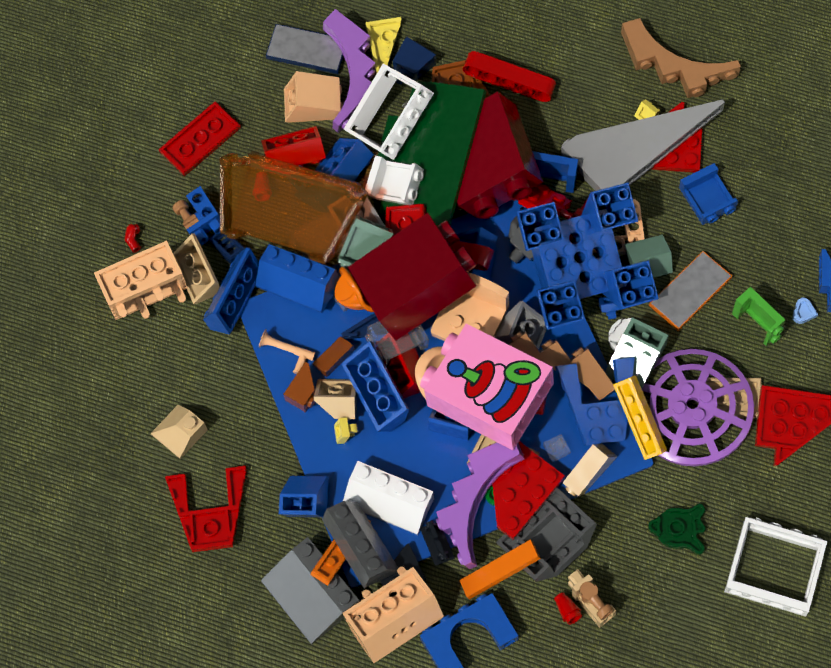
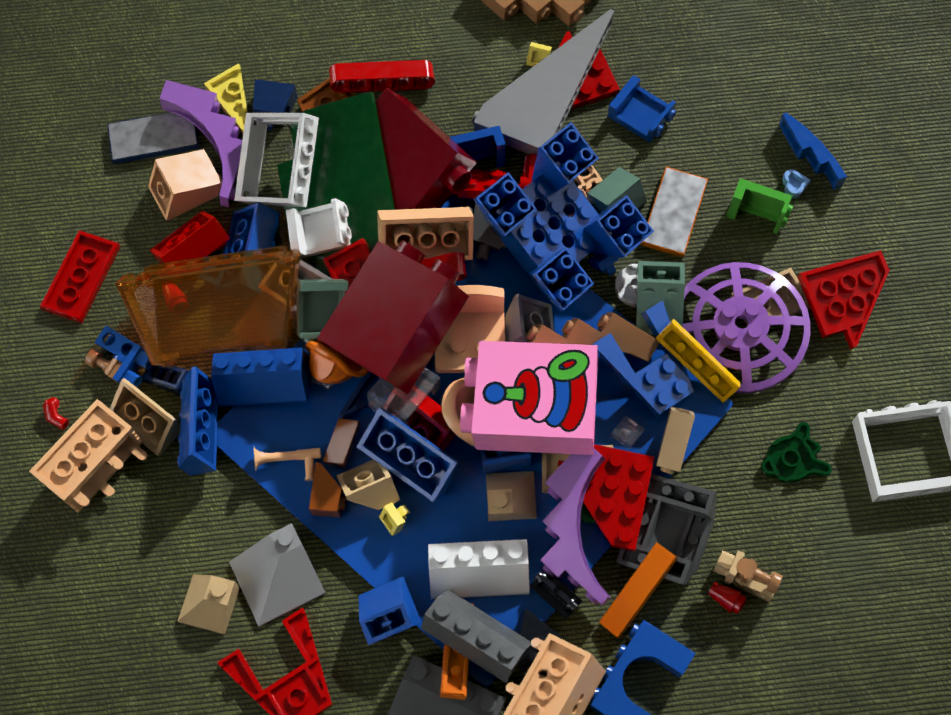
camera: 30 degrees left, 0 degrees up
none -> light grey slope [229,523,326,627]
none -> light nougat slope [378,207,474,260]
none -> tan slope [486,471,537,521]

